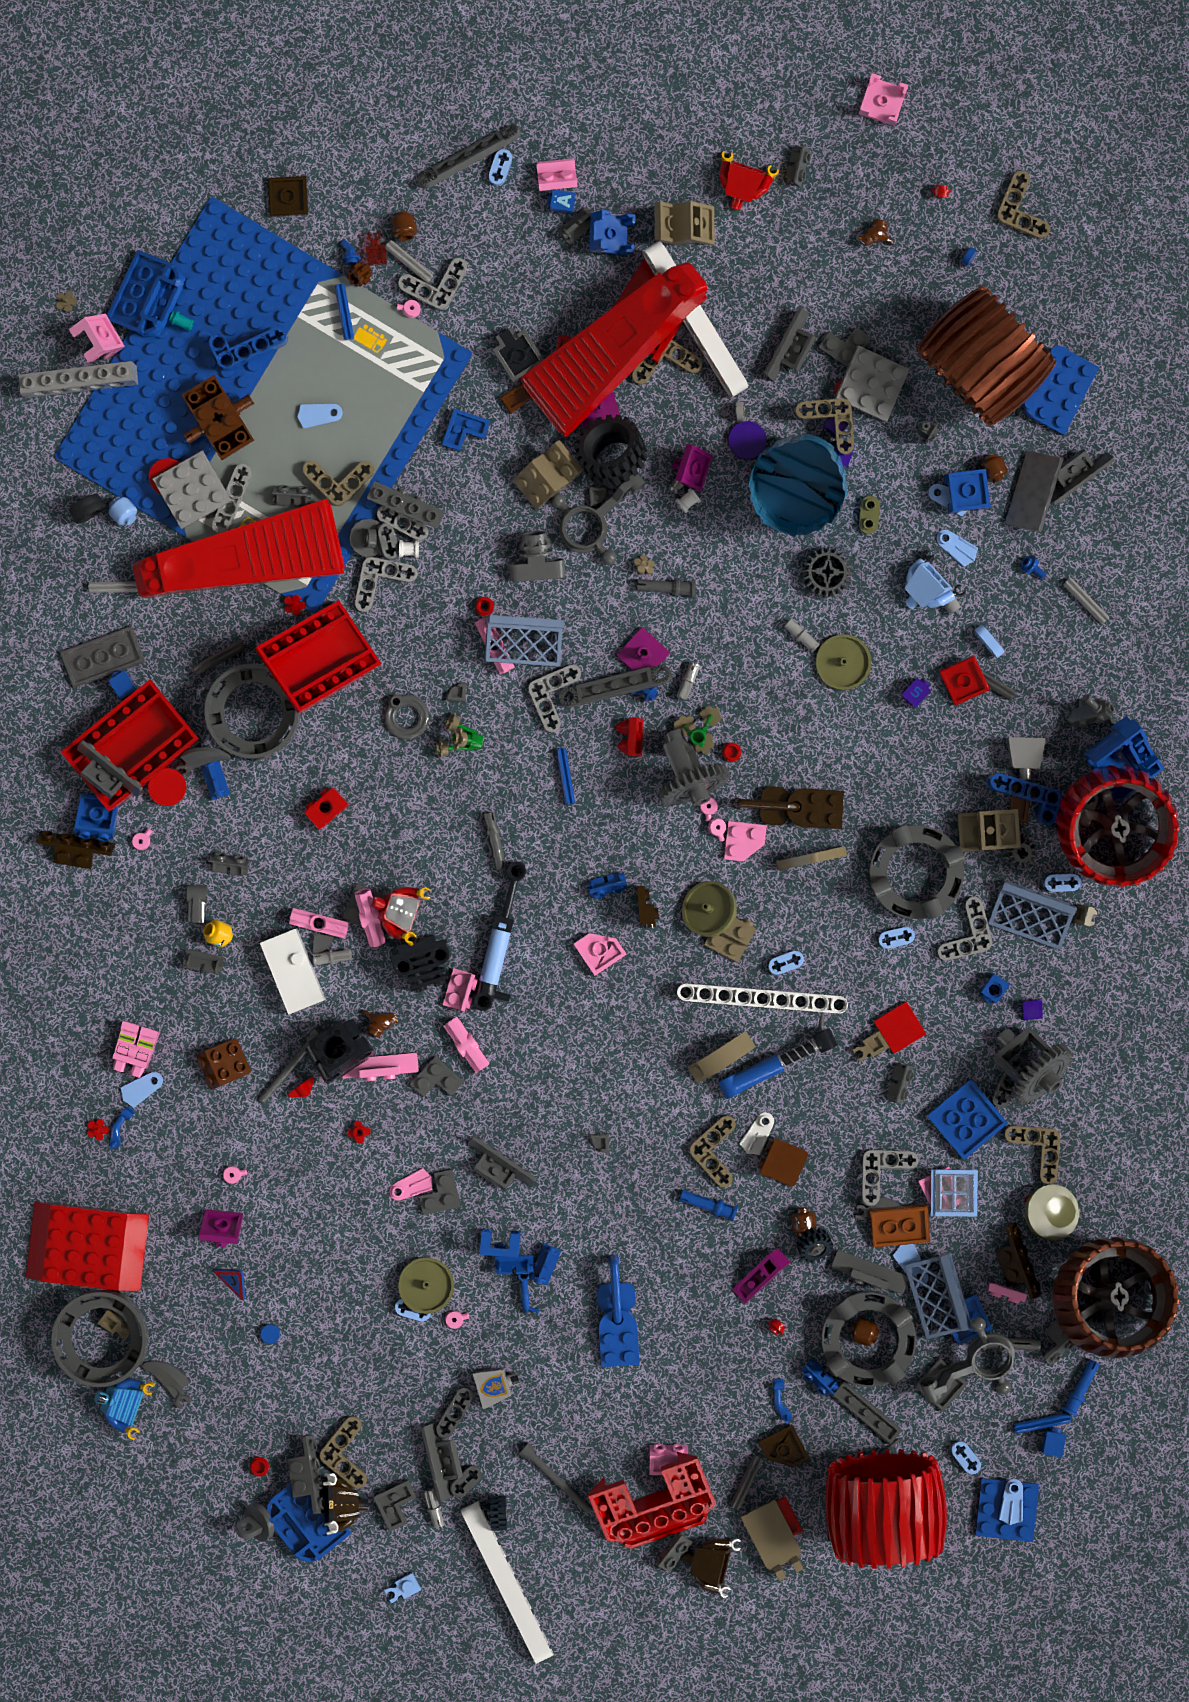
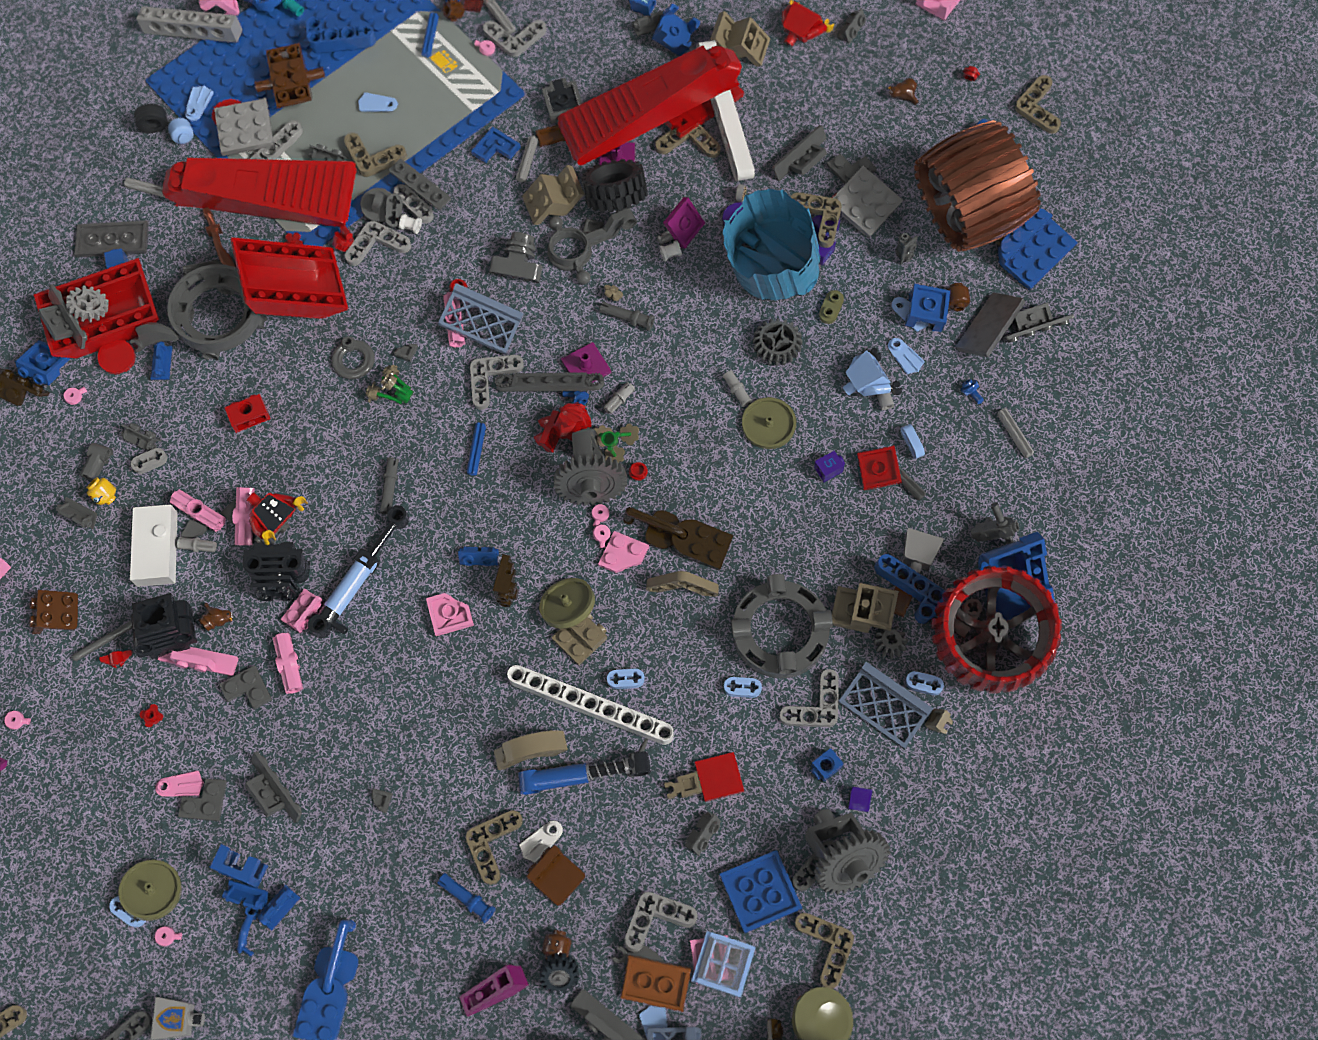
camera: 20 degrees right, 20 degrees down
none -> light grey gear [66,286,108,322]
none -> light grey beam [131,448,167,474]
none -> light blue piece [185,85,214,121]
none -> copper sword [202,208,236,268]
none -> red piece [332,225,354,252]
none -> light grey axle [516,136,538,183]
none -> red hair [552,402,591,441]

